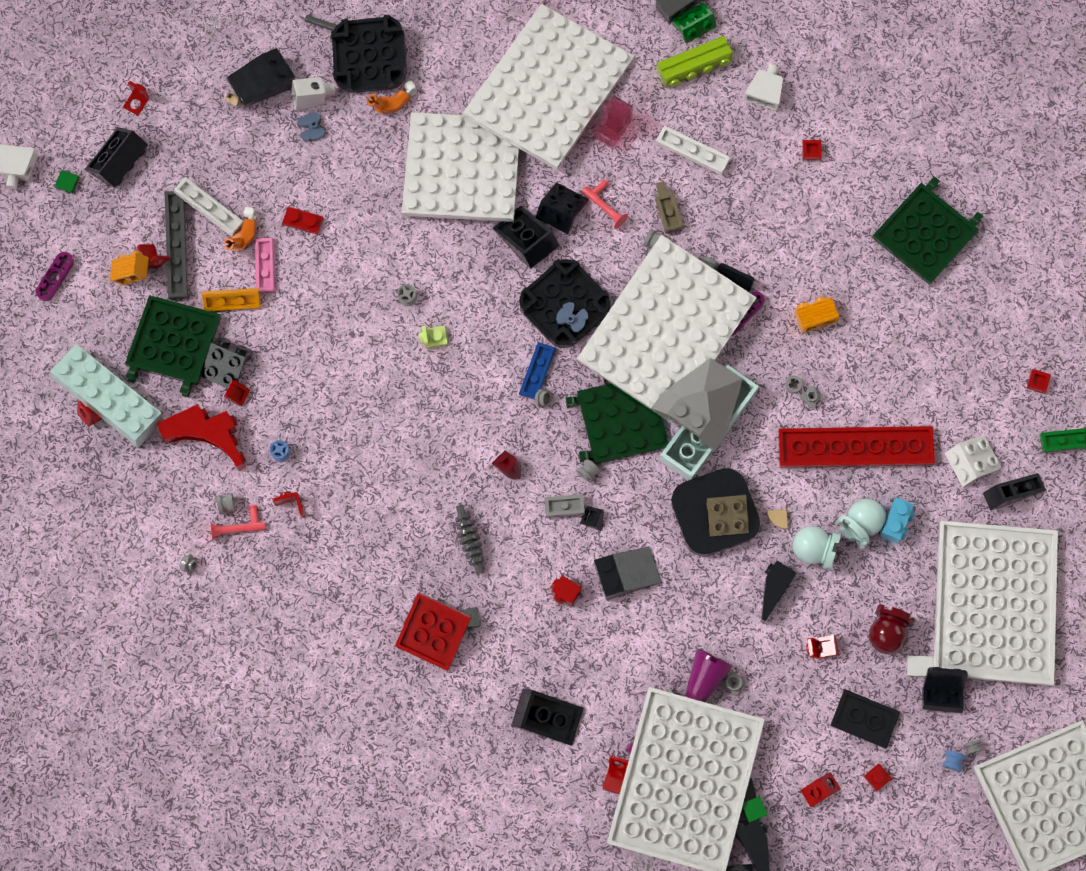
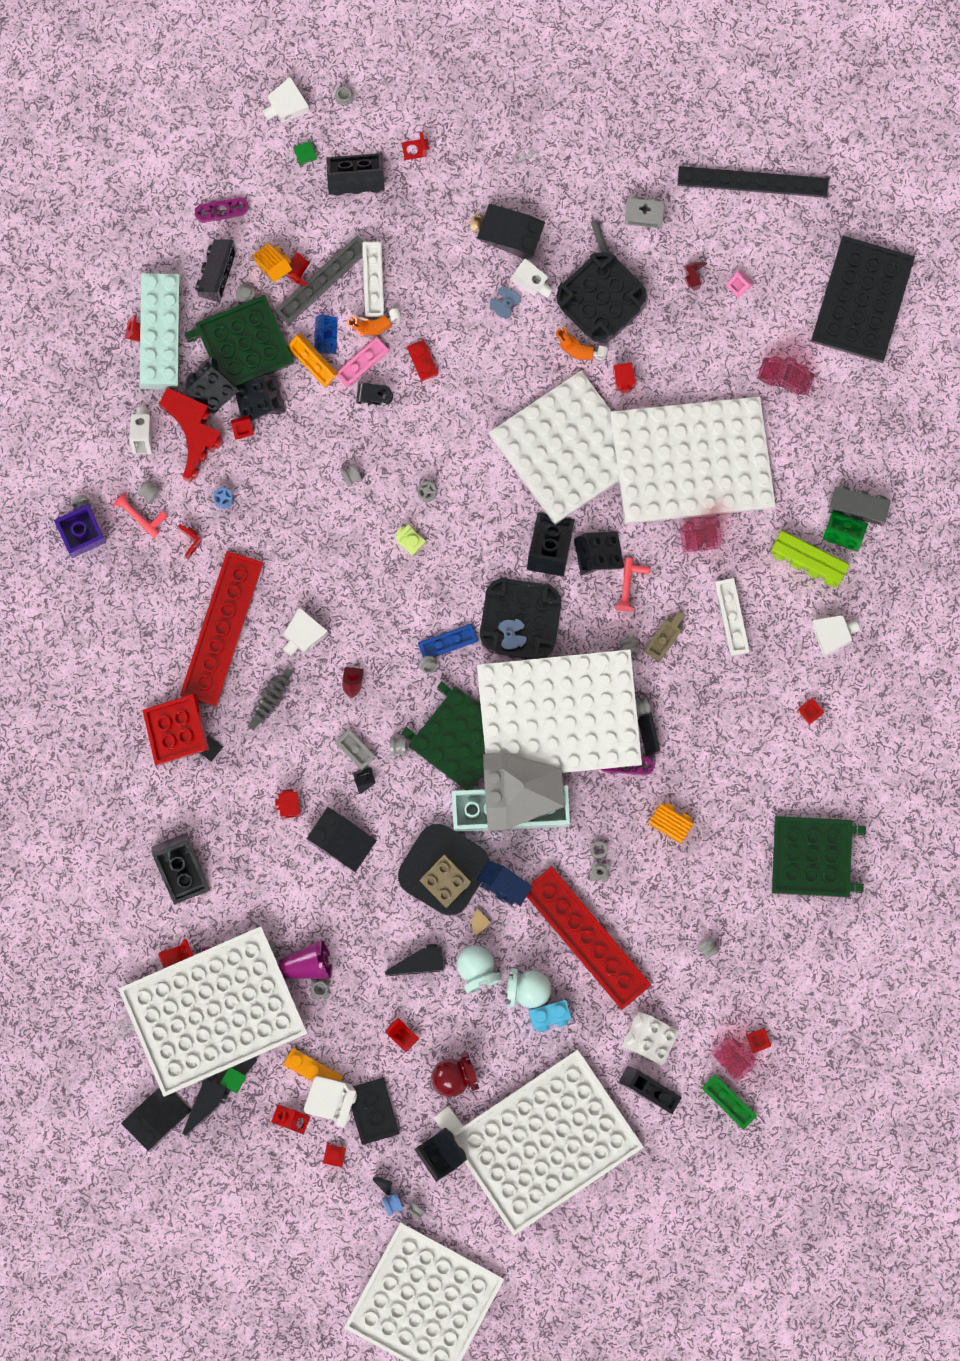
camera: 50 degrees right, 5 degrees up
none -> dark purple brick [54,504,106,558]
none -> white torso [129,407,152,454]
none -> red plate [180,551,264,707]
none -> black bracket [186,357,238,413]
none -> black slope [195,239,237,303]
none -> light grey plate [236,285,255,303]
none -> white torso [283,608,328,656]
none -> light orange plate [283,1048,343,1081]
none -> white bracket [304,1076,357,1128]
none -> clear blue slope [314,314,338,354]
none -> light grey plate [335,87,354,105]
none -> light grey wheel [340,464,362,487]
none -> black piece [356,383,393,405]
none -> black slope [373,1177,393,1195]
none -> dark blue brick [476,860,533,906]
none -> red brick [613,362,636,393]
none -> light grey wheel [696,937,721,961]
none -> clear pink brick [711,1037,756,1083]

